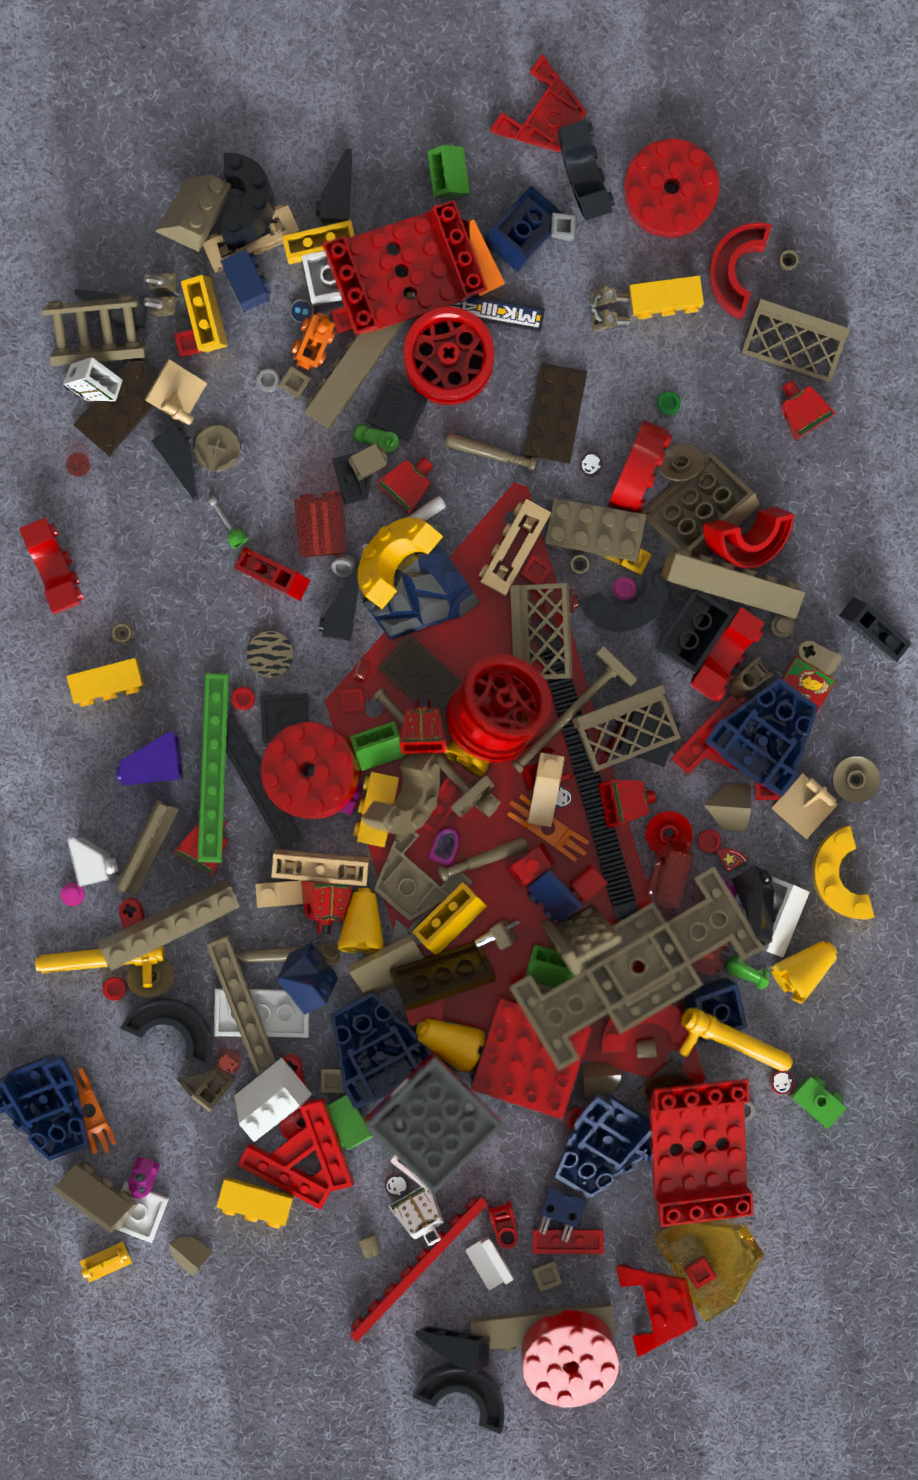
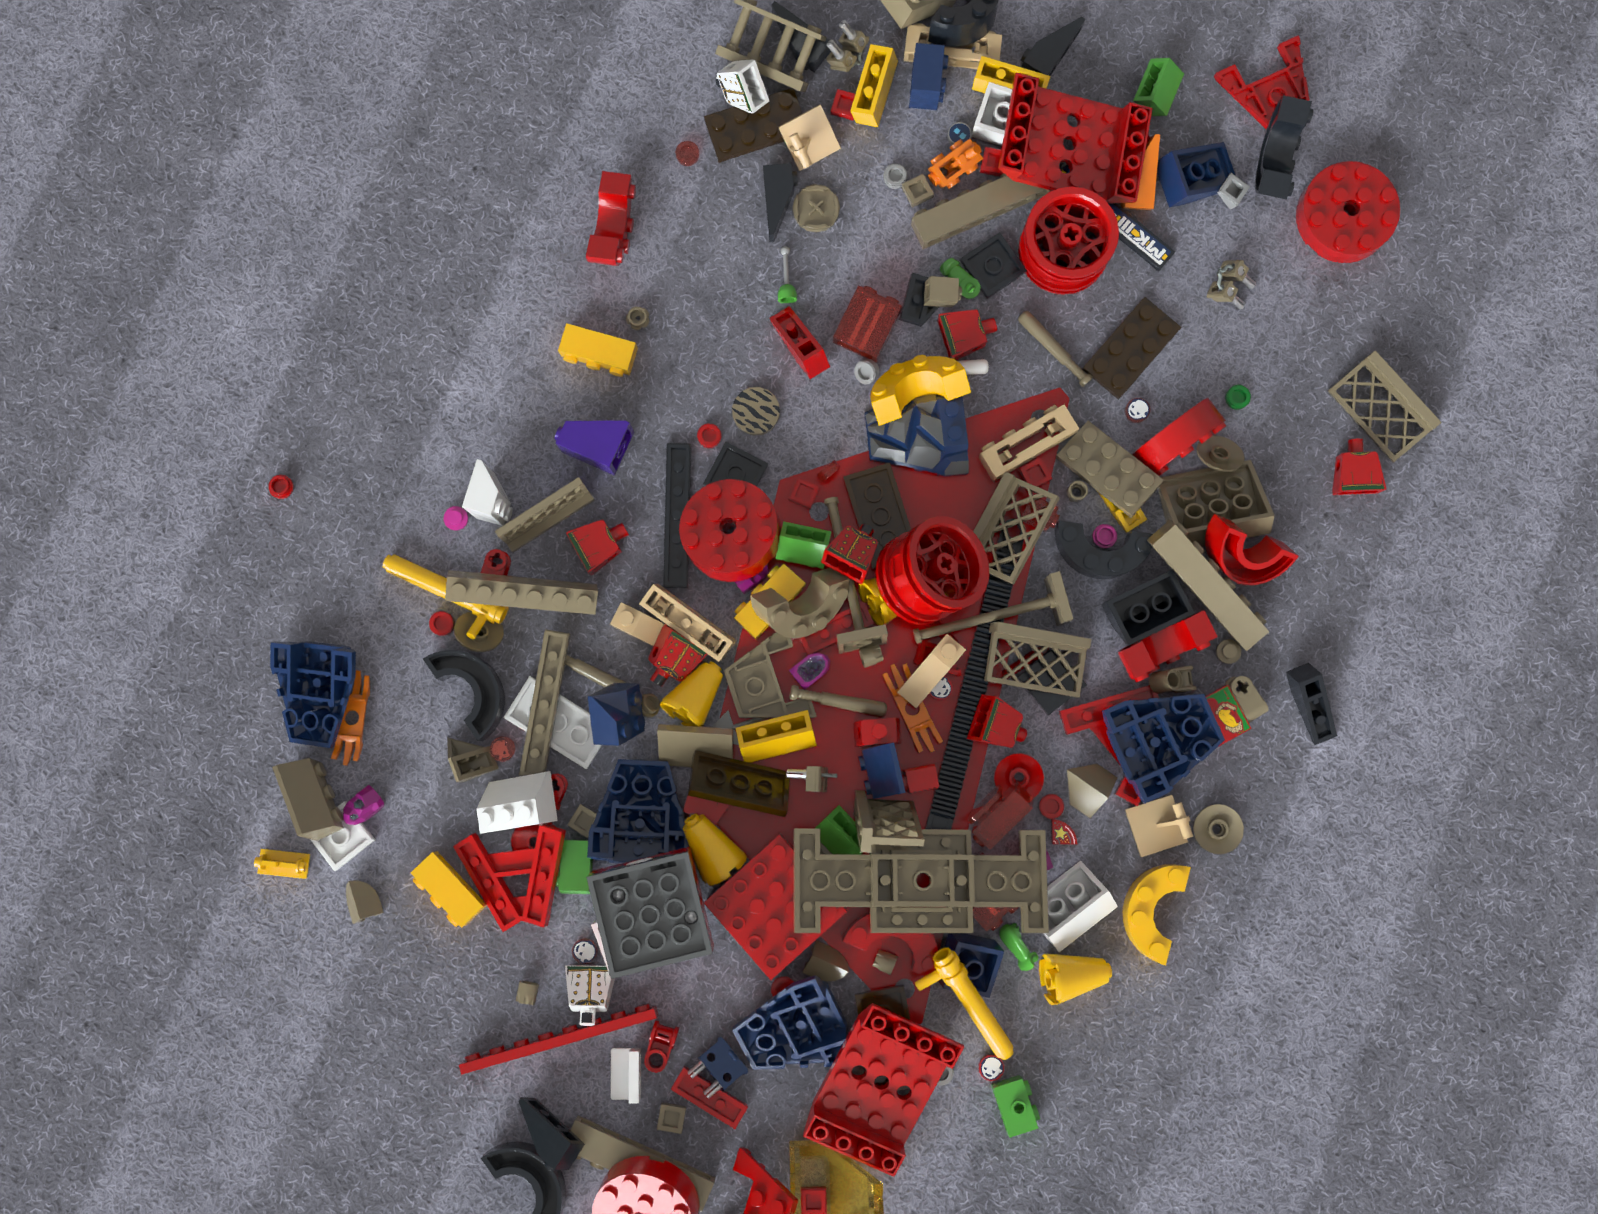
camera: 35 degrees right, 5 degrees down
bright green tile [198,673,229,863] -> none
black slope [319,569,359,641] -> none
yellow brick [628,276,704,320] -> none
red brick [708,223,772,320] -> none
black slope [732,865,774,944] -> none
dark tan hose [779,250,799,271] -> none

